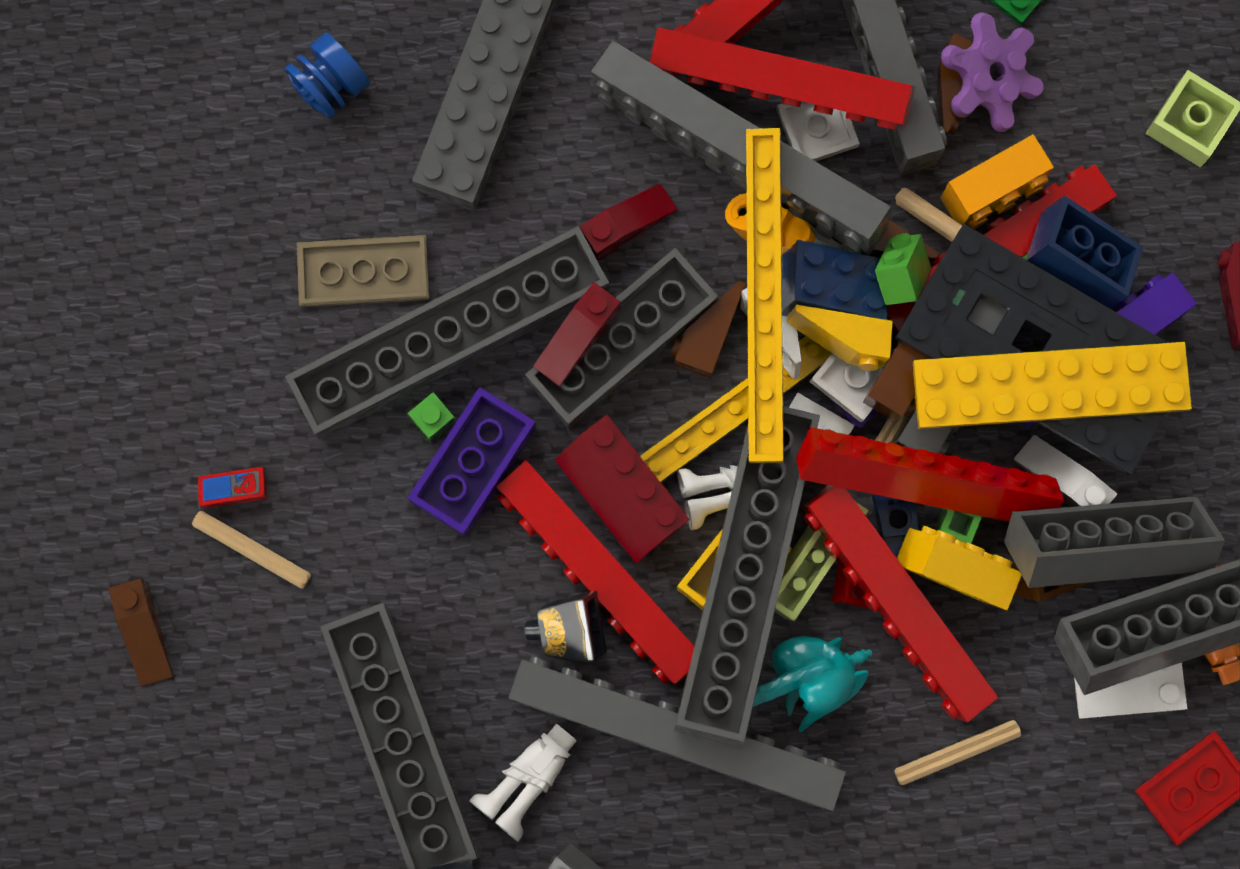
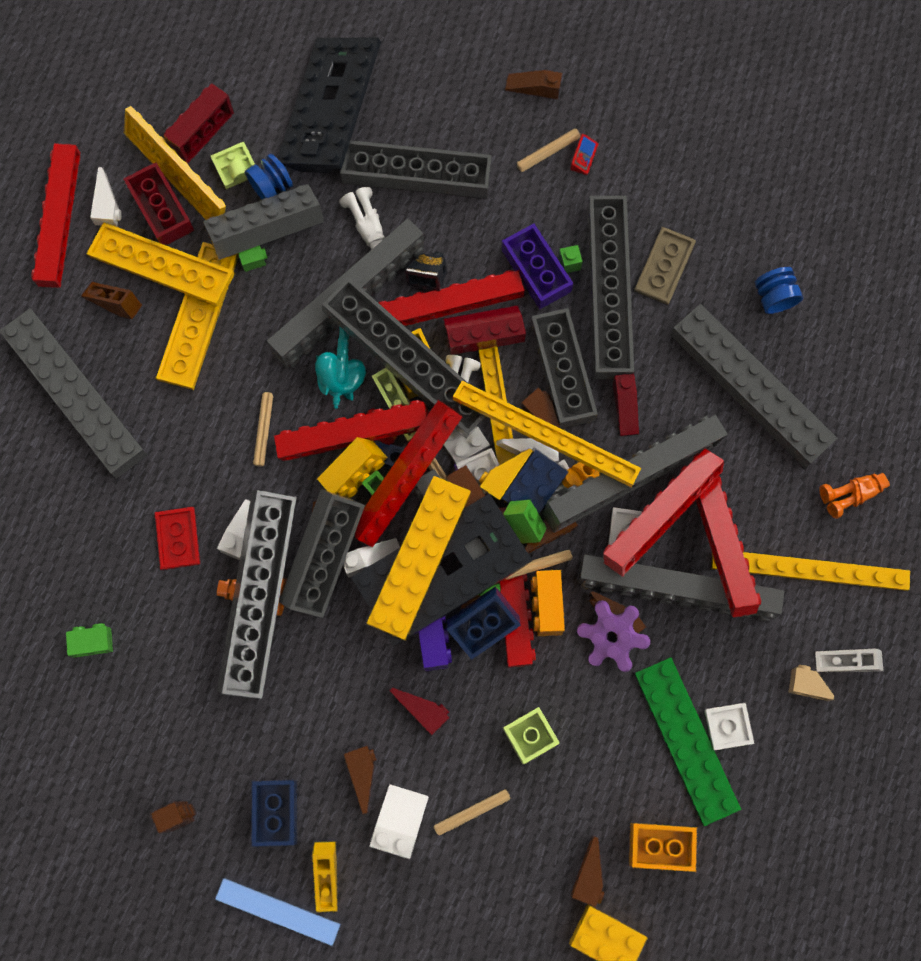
camera: 115 degrees right, 5 degrees down
dark red slope [533,282,621,387] -> none

